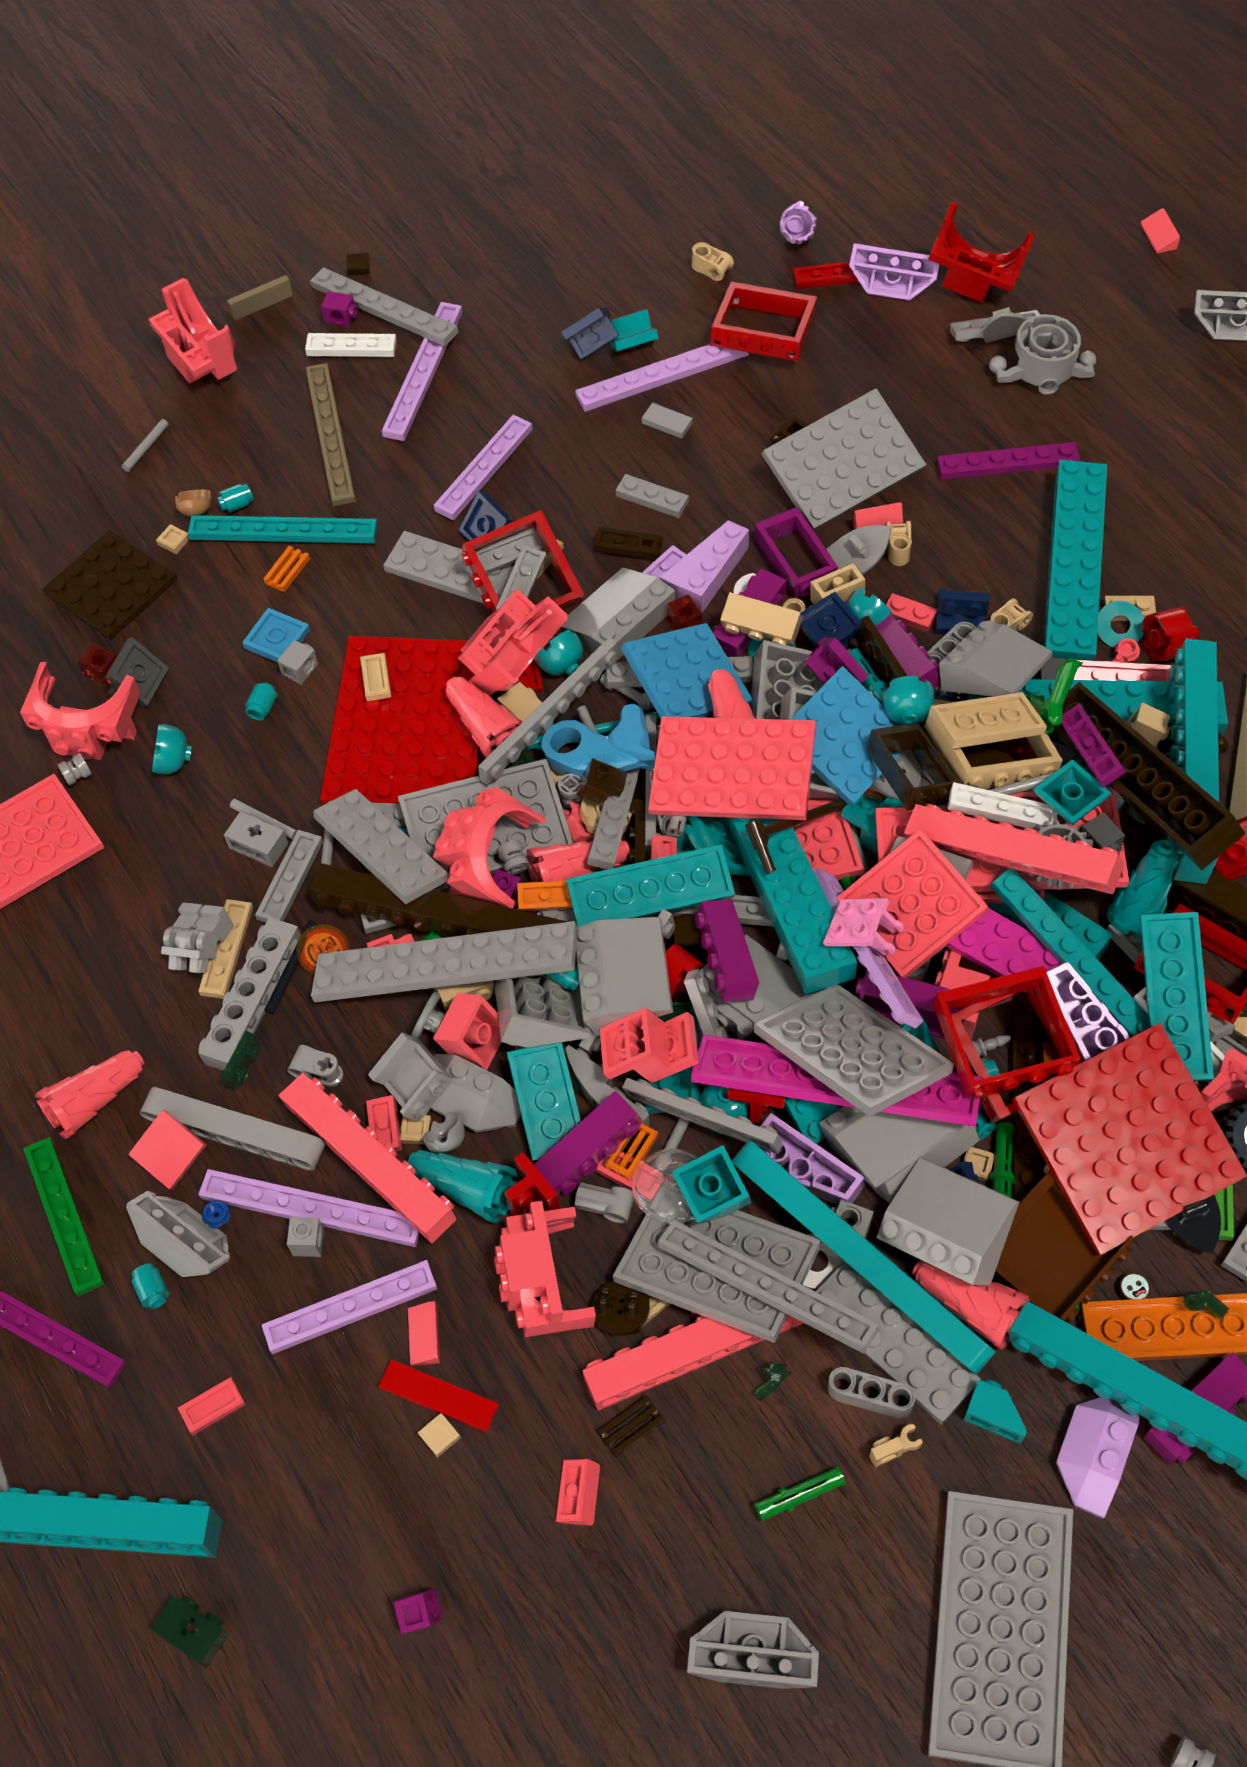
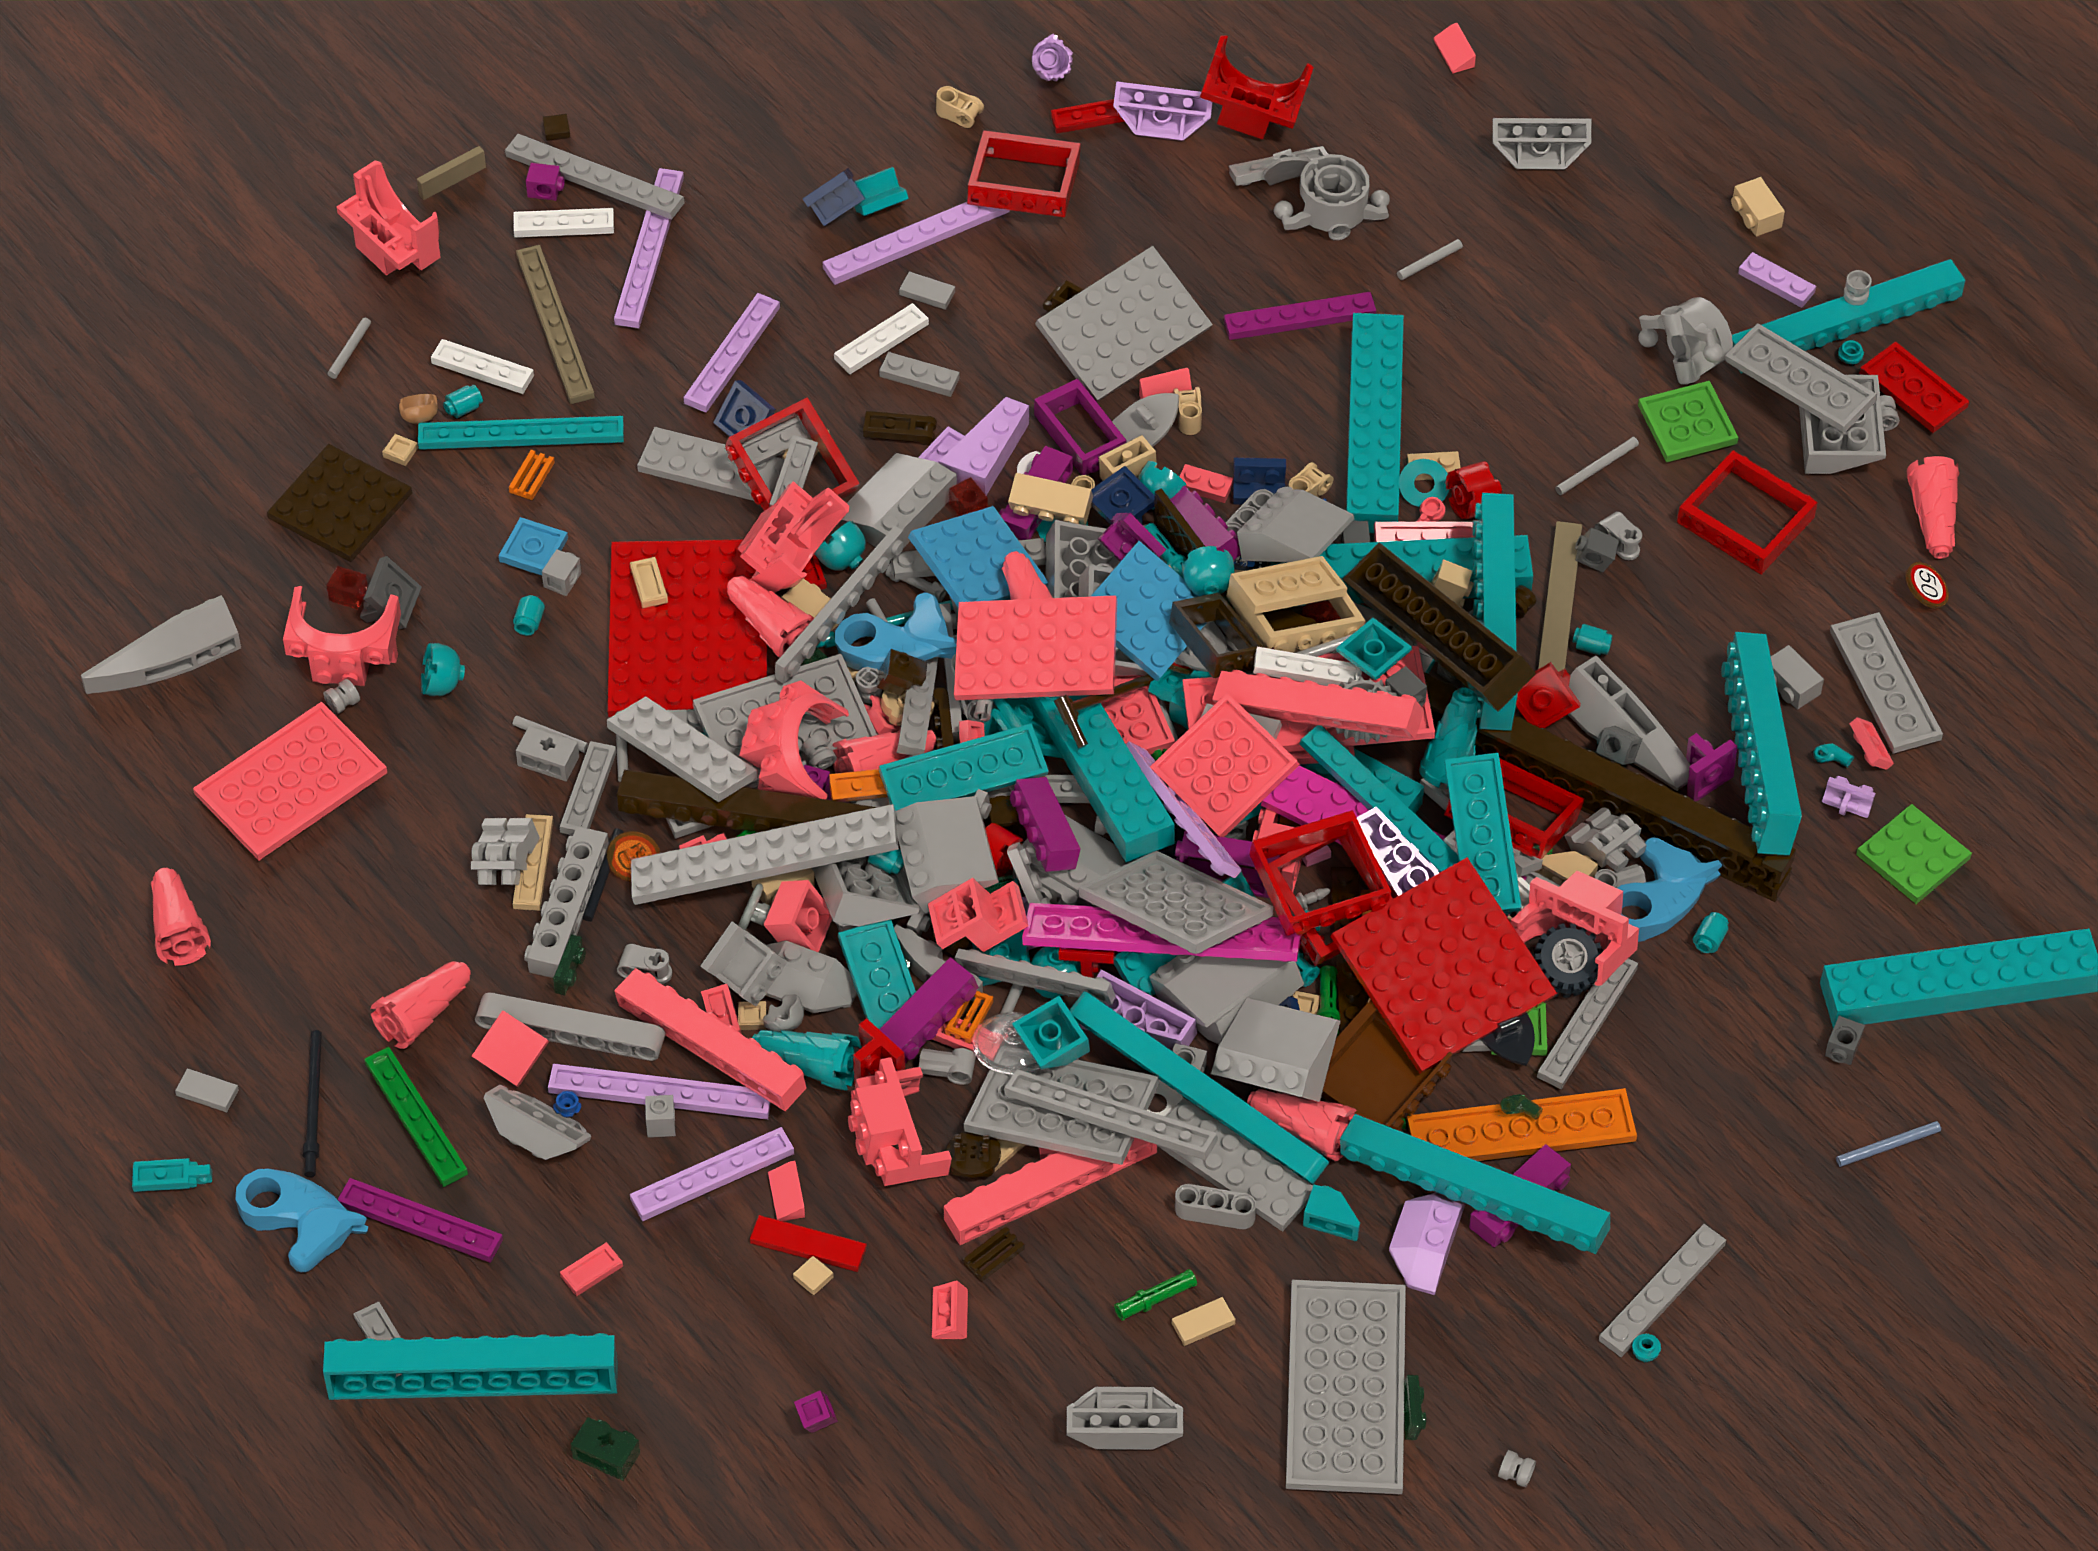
camera: 10 degrees left, 5 degrees down
teal brick [132,1263,169,1309] -> none
clear green plate [754,1361,792,1401] -> none
bright pink plate [823,898,904,955] -> none
tan plate [869,1424,923,1468] -> none
green piece [1026,658,1083,733] -> none
magenta plate [1061,703,1126,787] -> none
tile [1119,1273,1150,1300] -> none
none -> white plate [431,339,534,394]
none -> white plate [834,303,929,374]
none -> tan tile [1171,1297,1236,1346]
none -> light grey bar [1397,239,1463,280]
none -> clear green plate [1404,1375,1426,1440]

